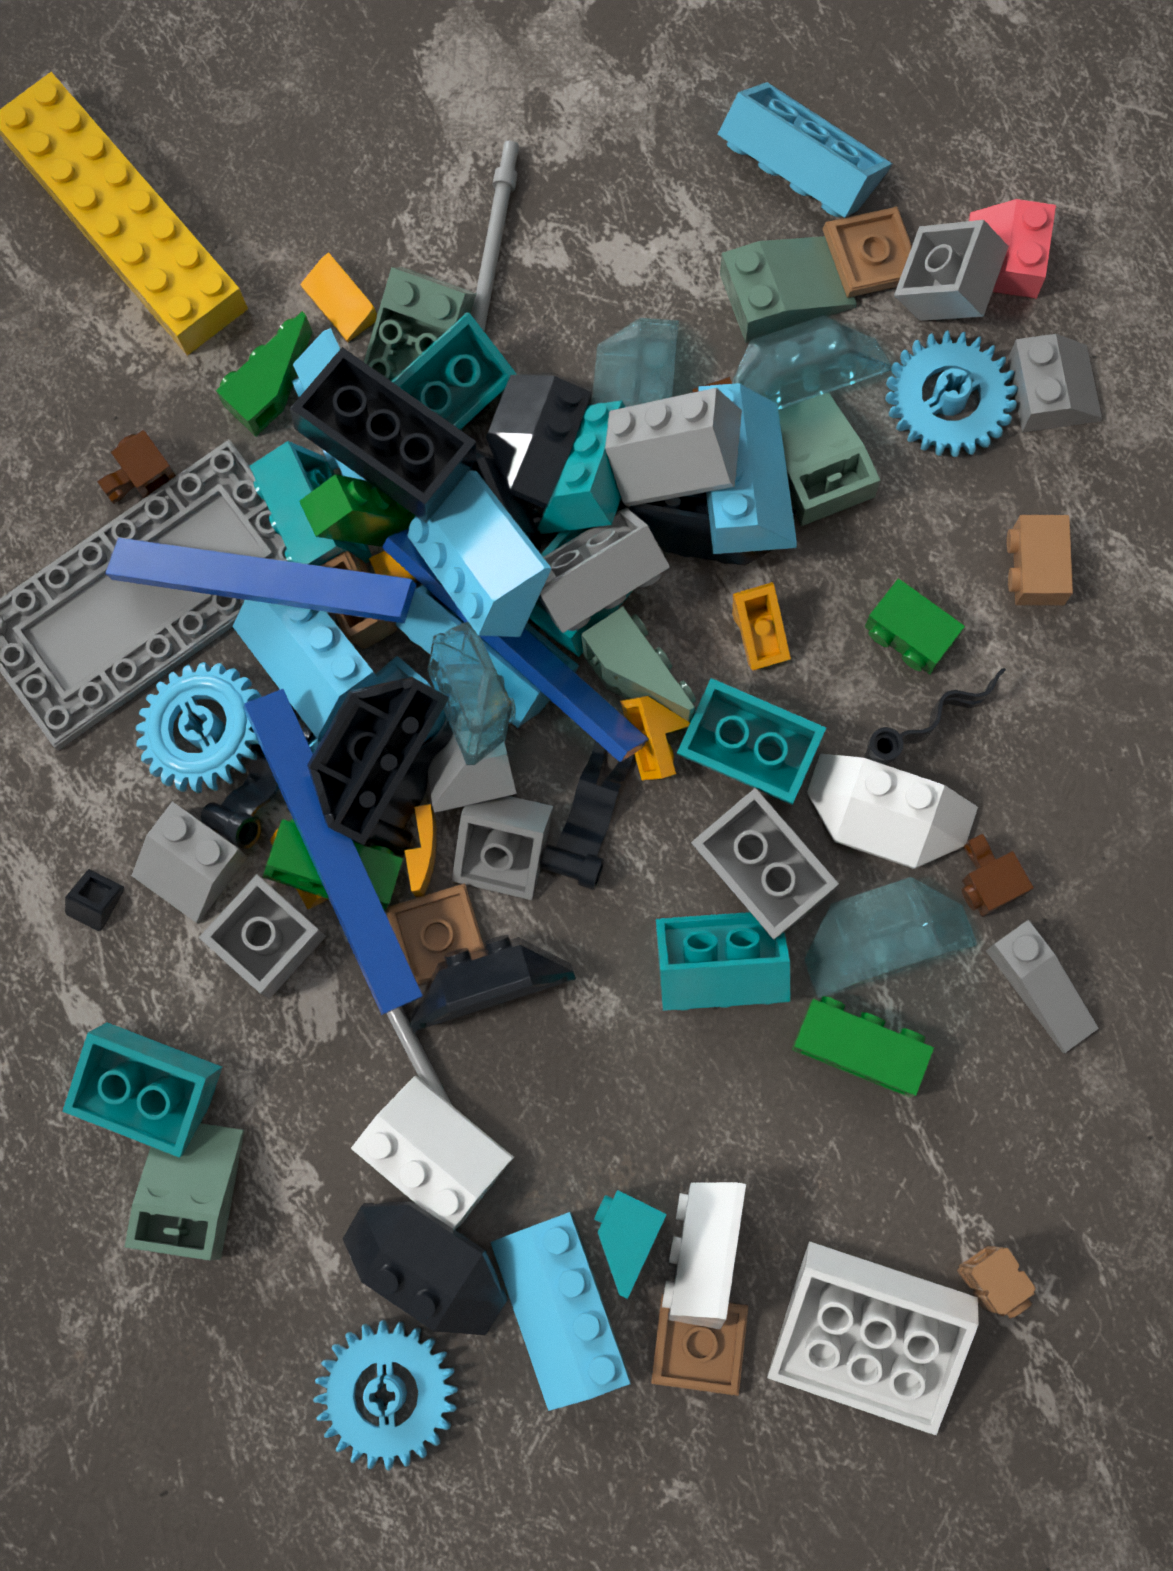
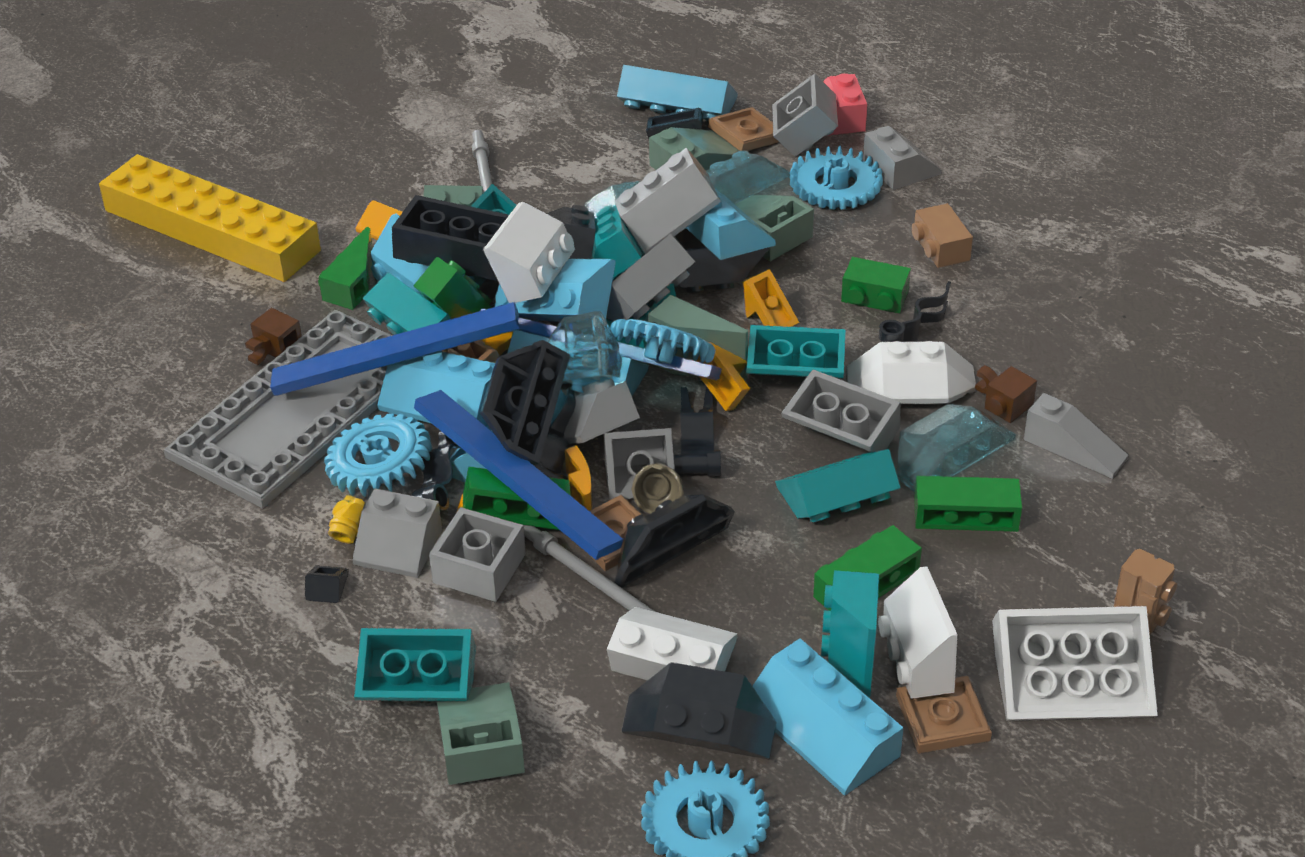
camera: 25 degrees left, 35 degrees down
none -> yellow animal [328,495,365,544]
none -> white slope [483,202,575,303]
none -> medium azure gear [610,319,716,364]
none -> dark tan hair [631,463,684,514]
none -> black tile [646,108,703,139]
none -> green brick [813,525,922,611]

